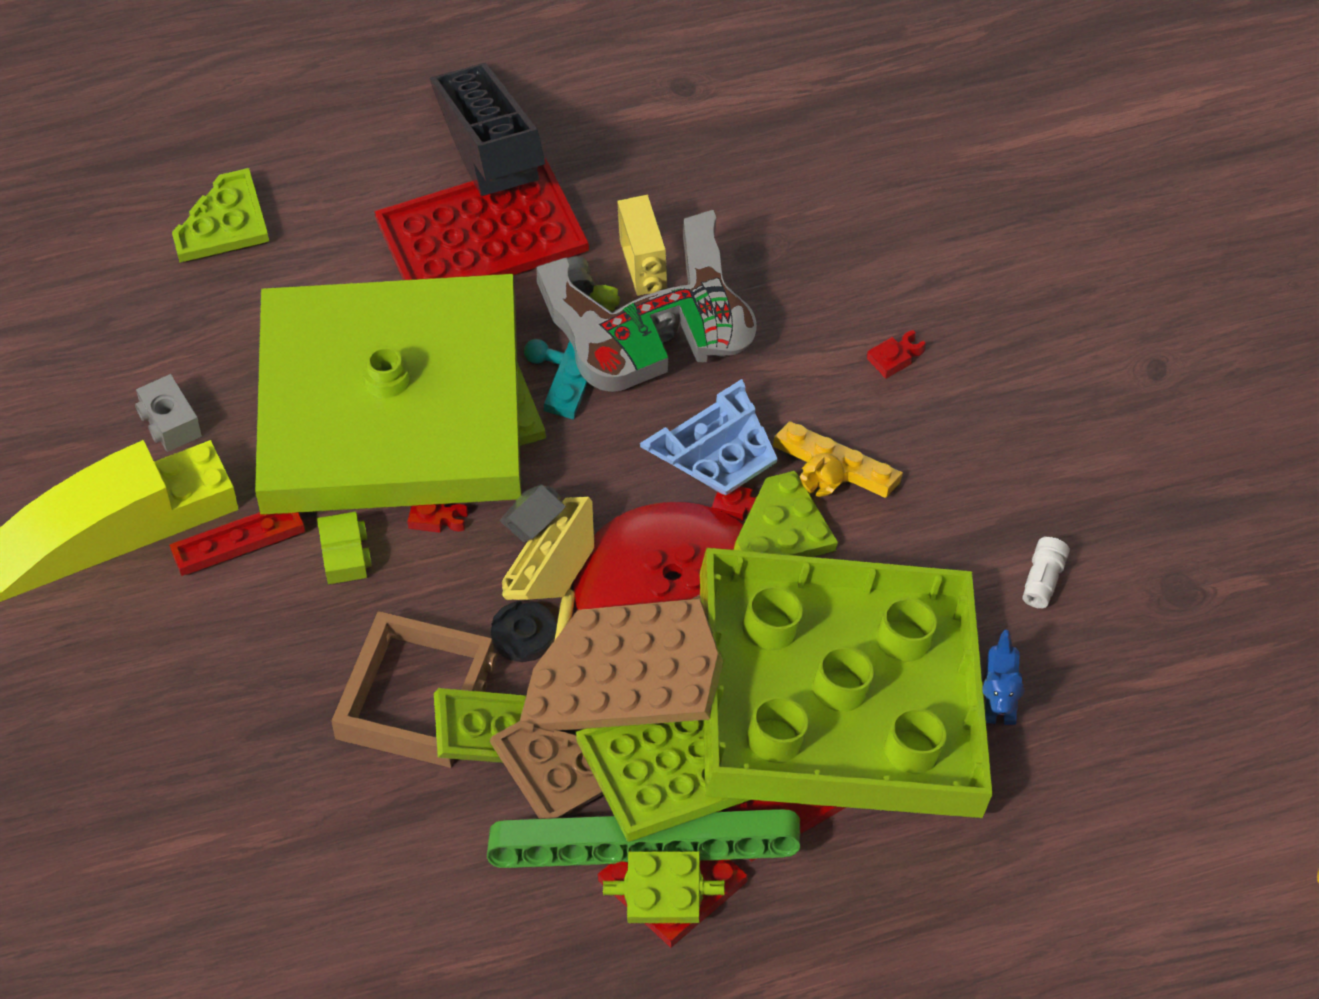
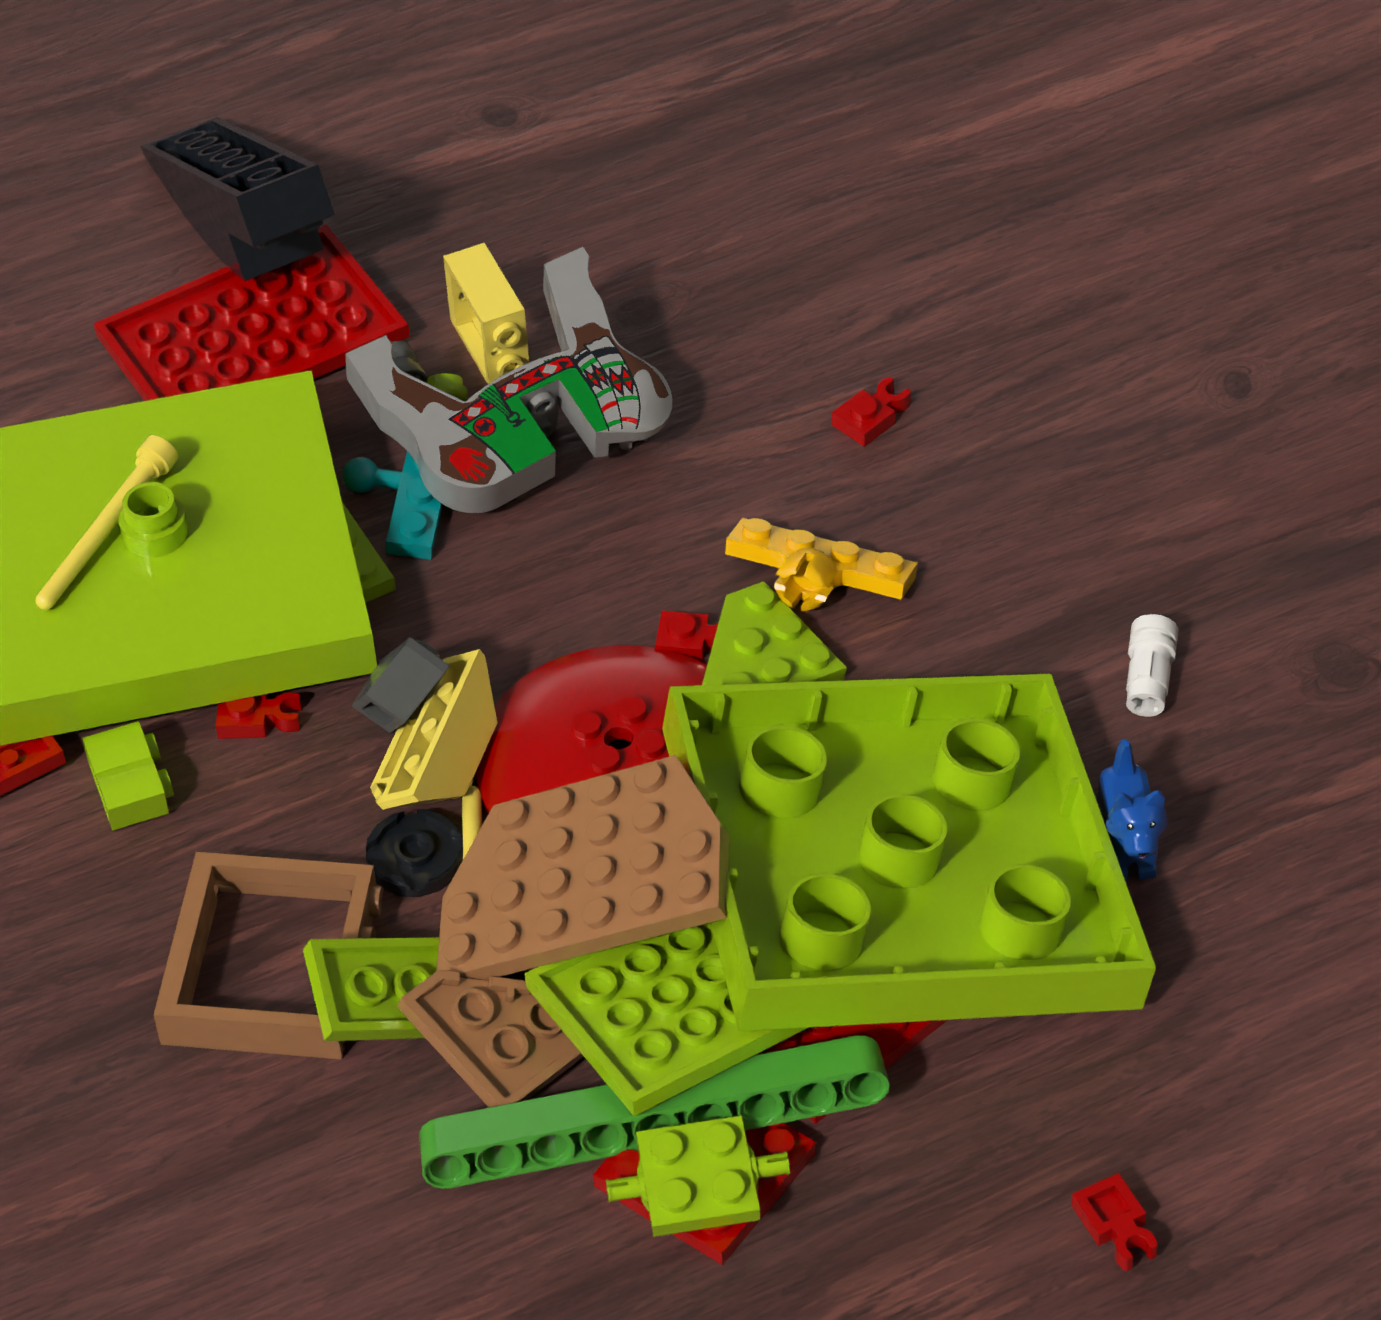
camera: 10 degrees left, 5 degrees down
light blue wedge [640,379,777,495] -> none
none -> light yellow piece [36,435,178,610]
none -> red plate [1071,1173,1157,1272]

